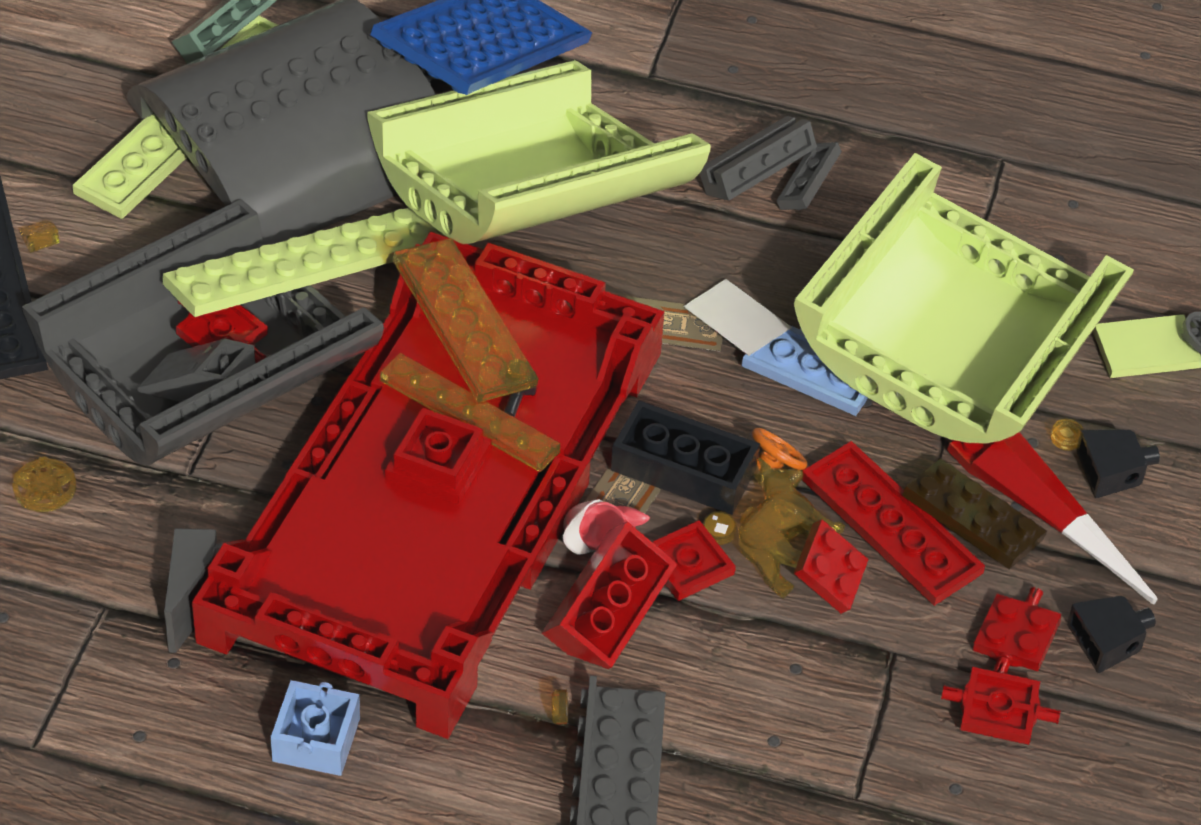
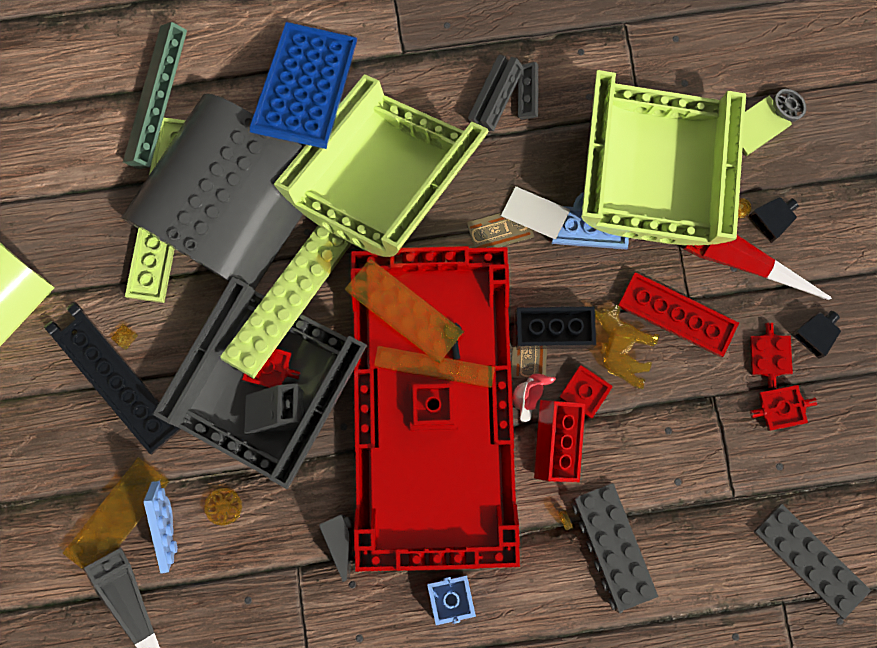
camera: 20 degrees left, 30 degrees up
tile [703,512,736,545] -> none
orange piece [752,428,807,471] -> none
red plate [794,519,869,614] -> none
dark brown plate [902,459,1047,570] -> none

